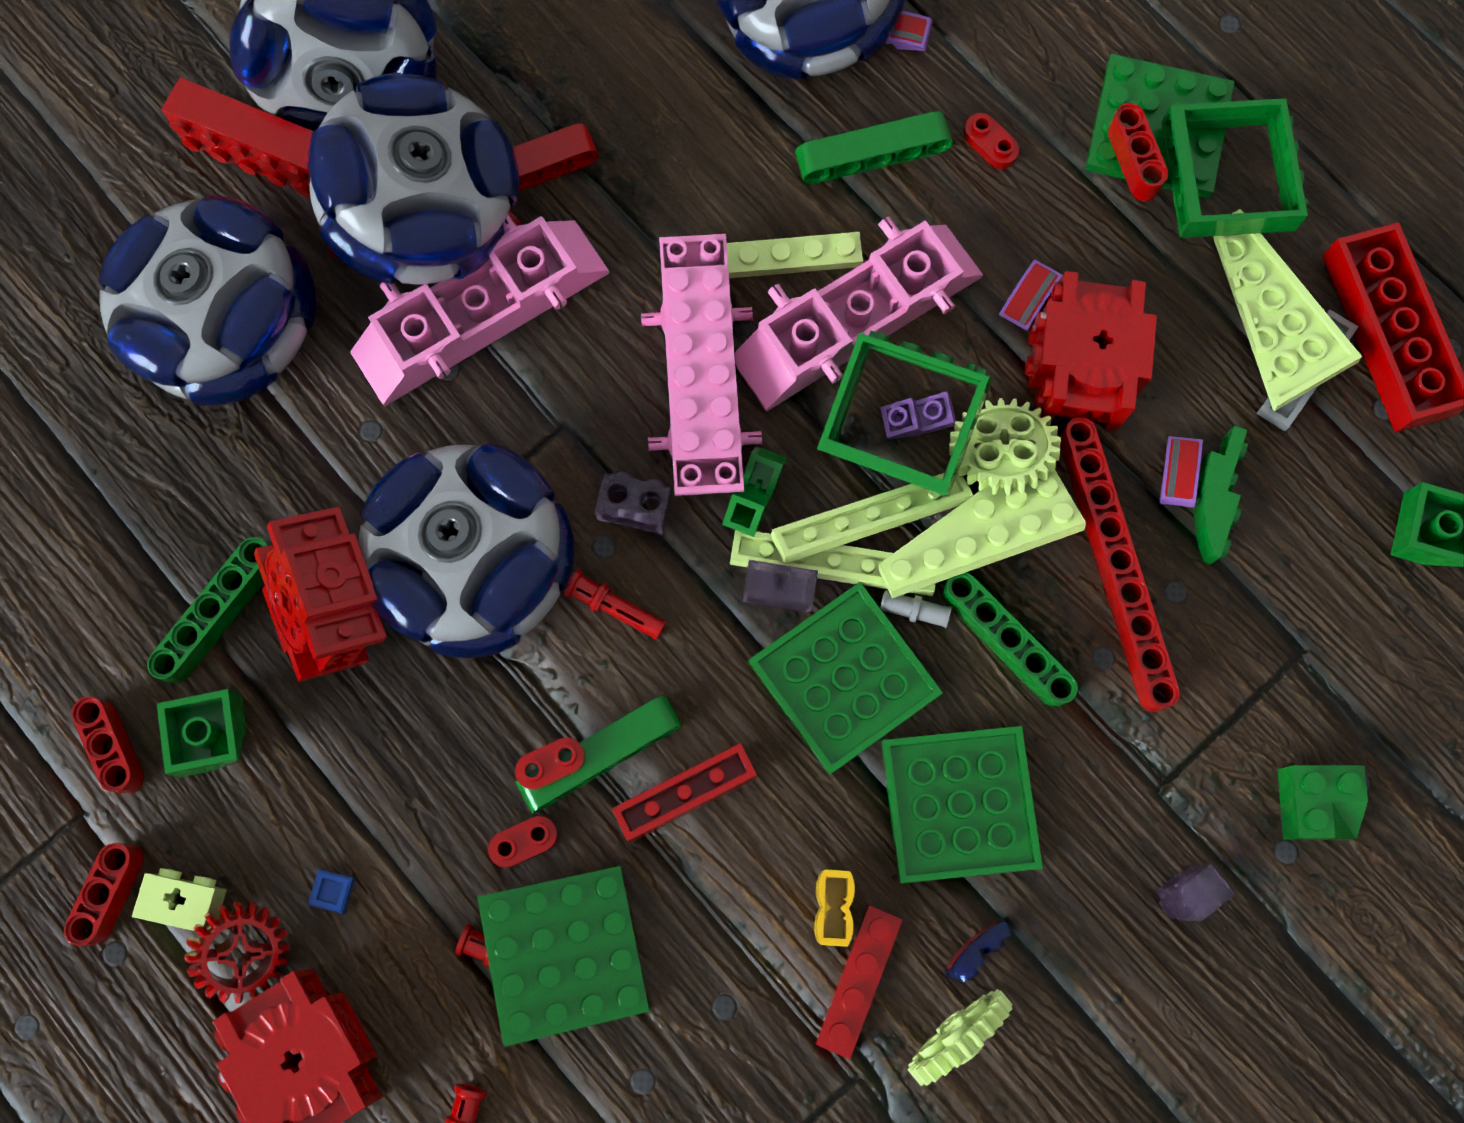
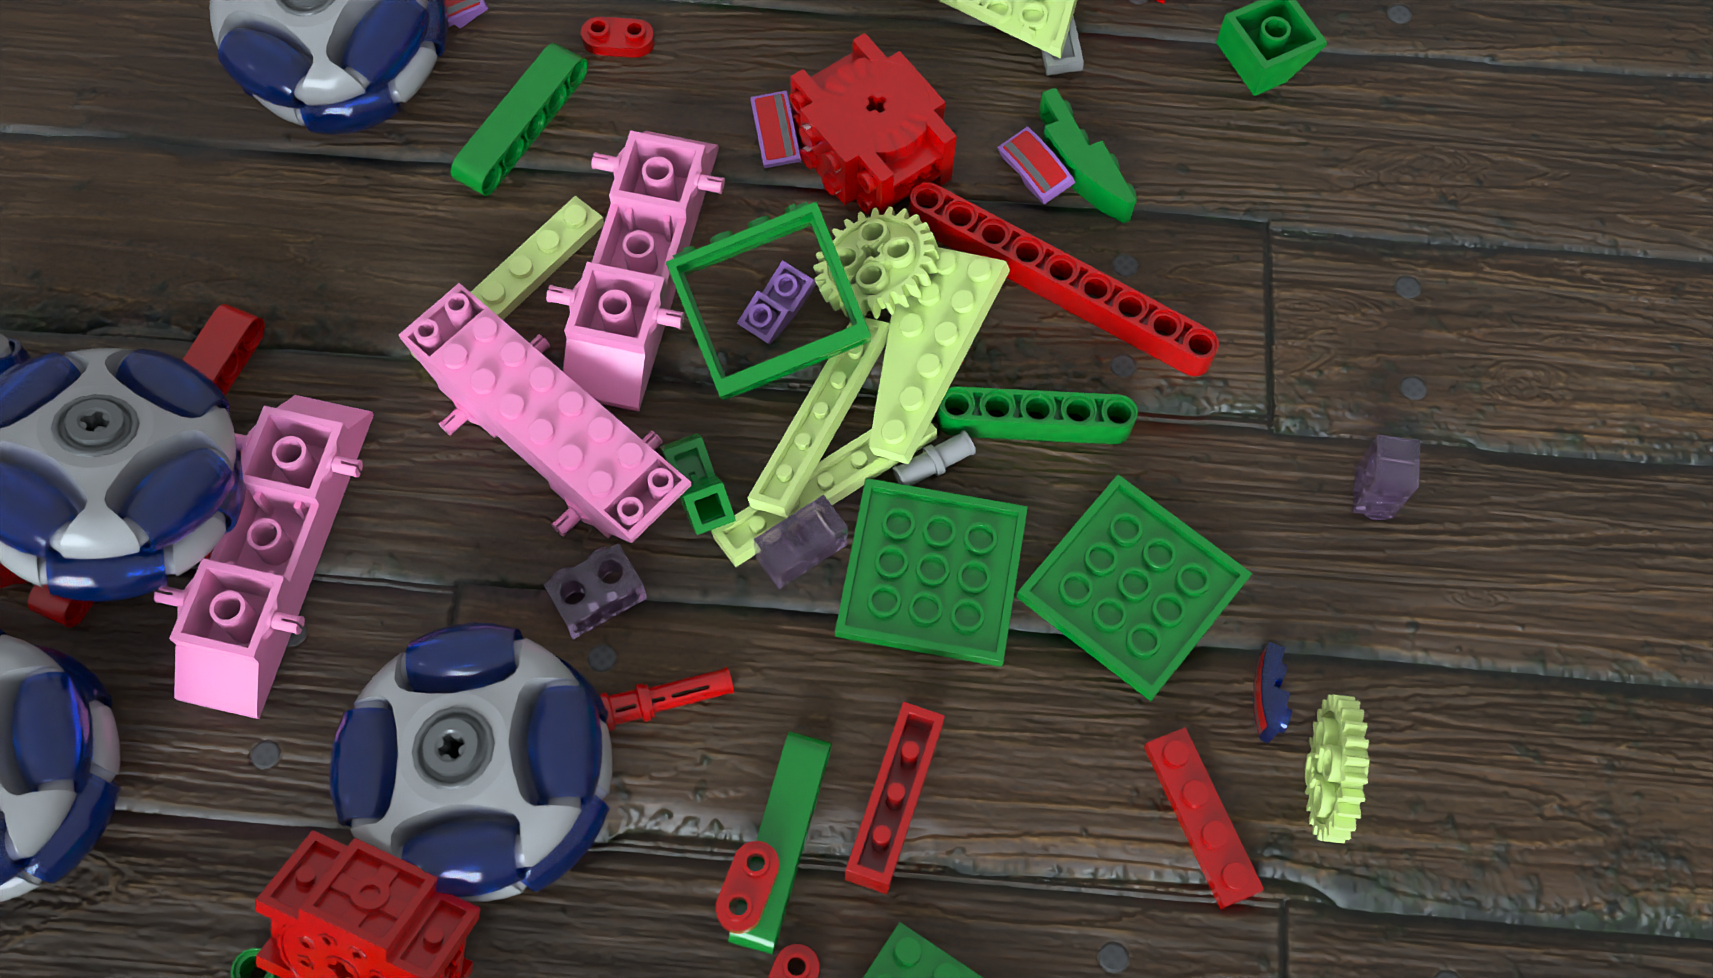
camera: 45 degrees left, 10 degrees down
yellow brick [814,870,855,947] -> none
green slope [1277,765,1368,840] -> none

